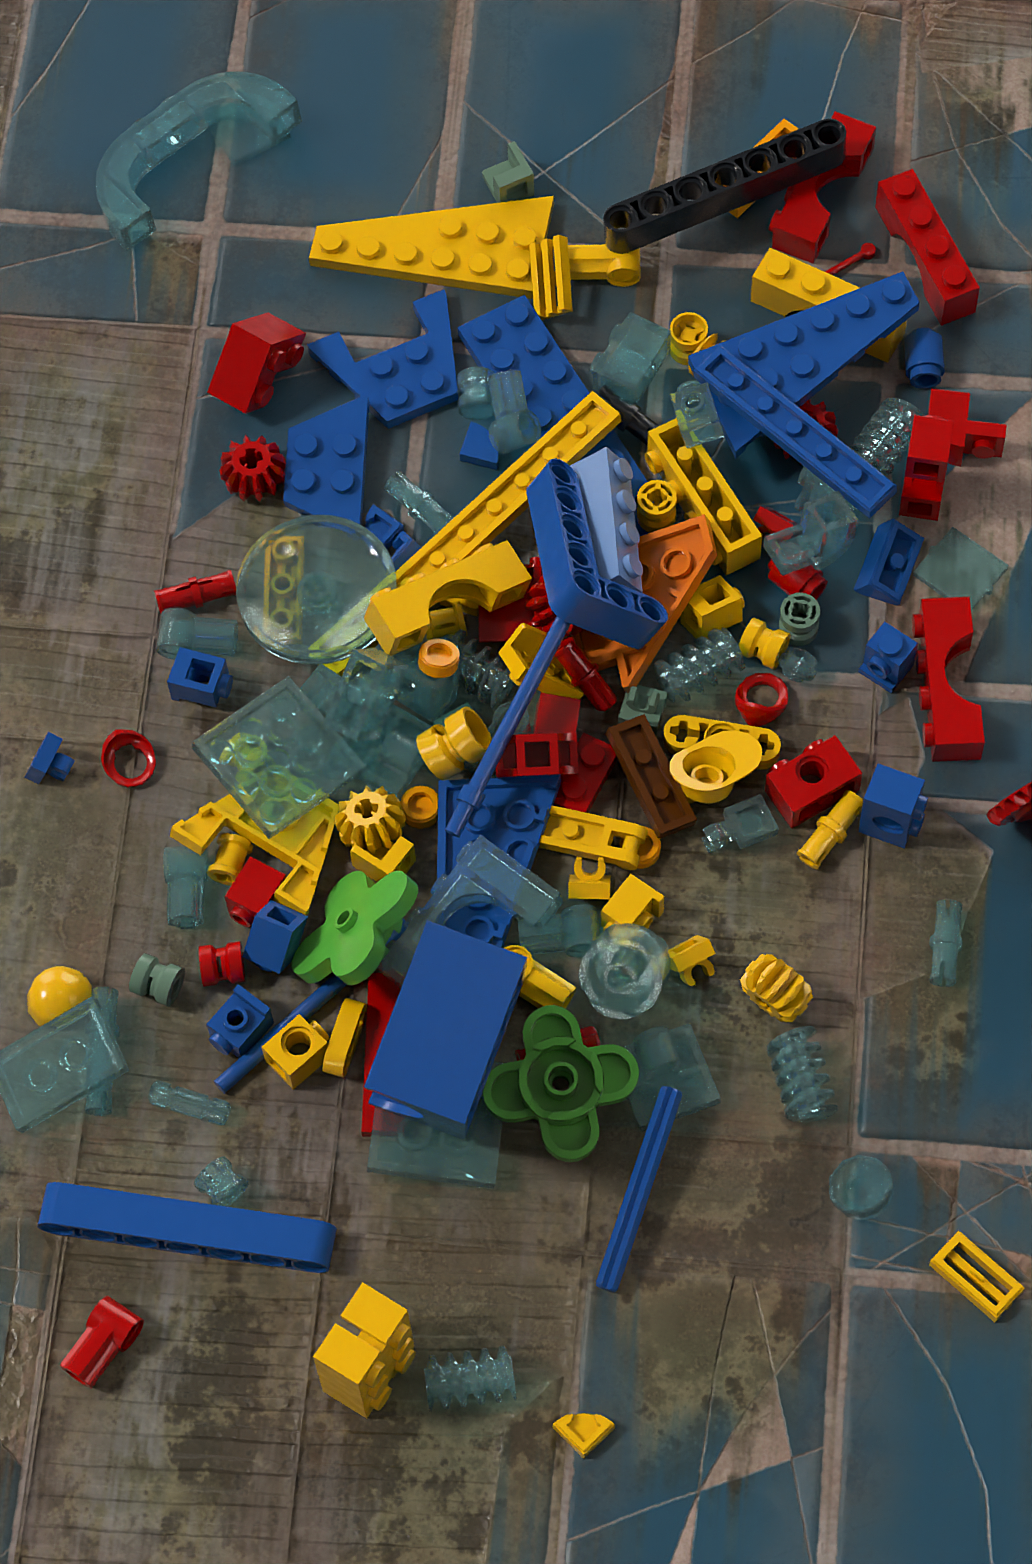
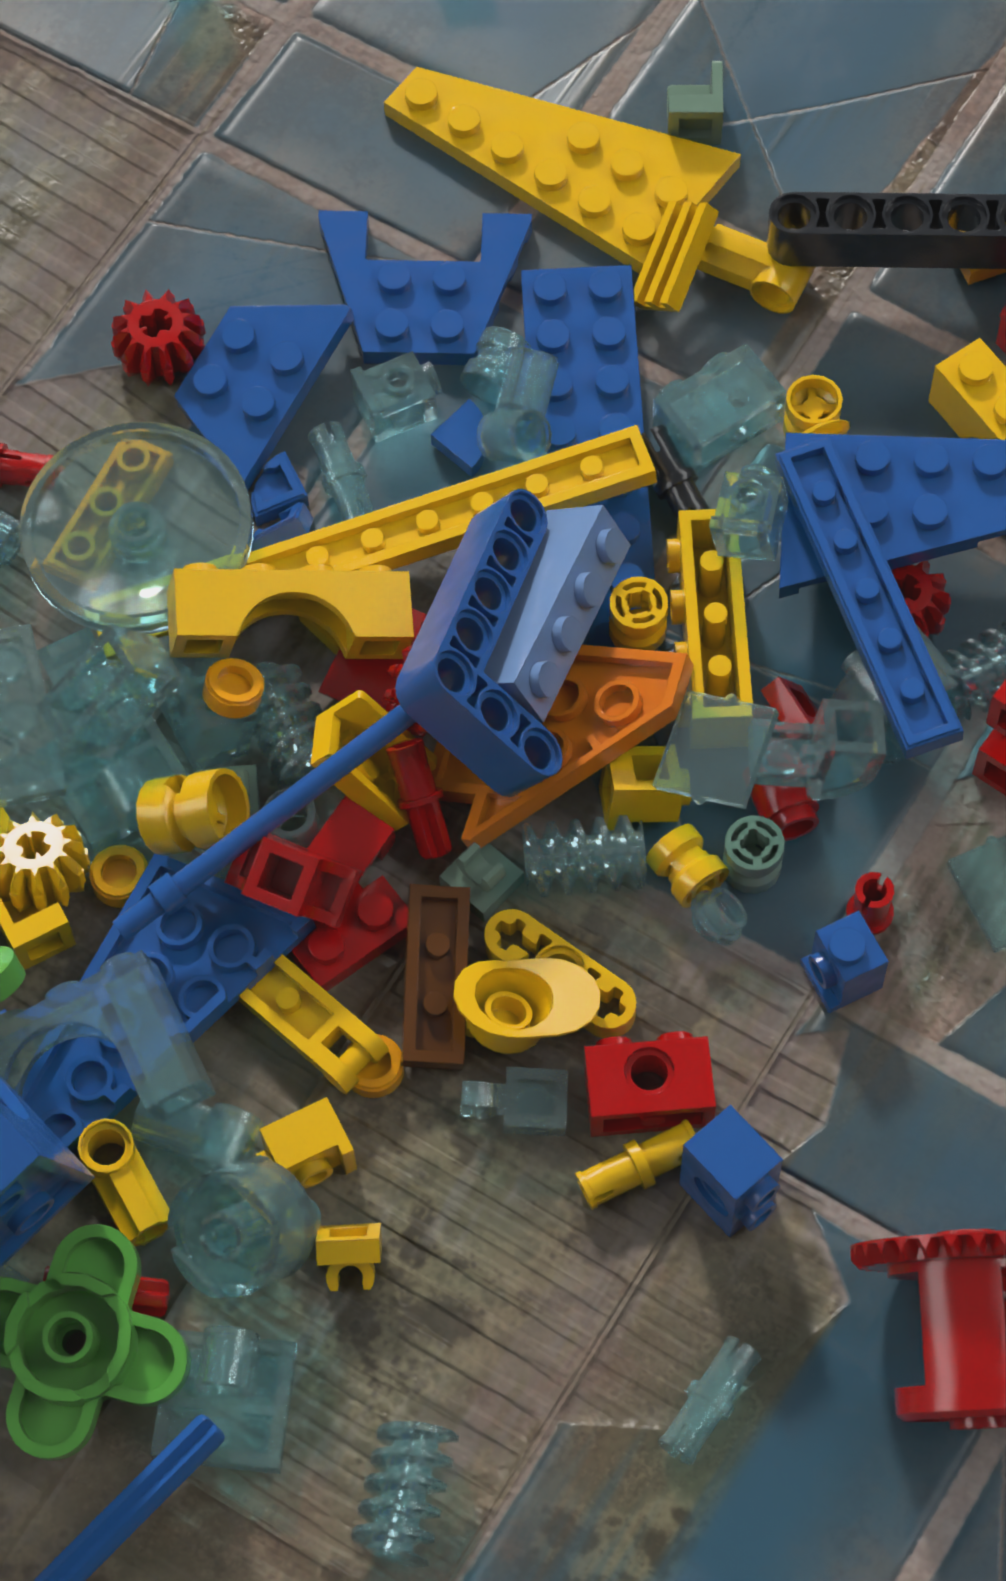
camera: 25 degrees right, 0 degrees up
red brick [207,312,306,414] -> none
yellow bush [426,601,467,641] -> none
yellow tile [568,856,611,899] -> none
red piece [735,673,788,727] -> none
yellow gear [740,954,813,1022] -> none
blue slope [854,518,924,606] -> none
red arch [912,596,985,762] -> none
none -> clear light blue brick [350,351,442,443]
none -> clear light blue piece [652,690,779,809]
none -> red pin [846,872,895,935]

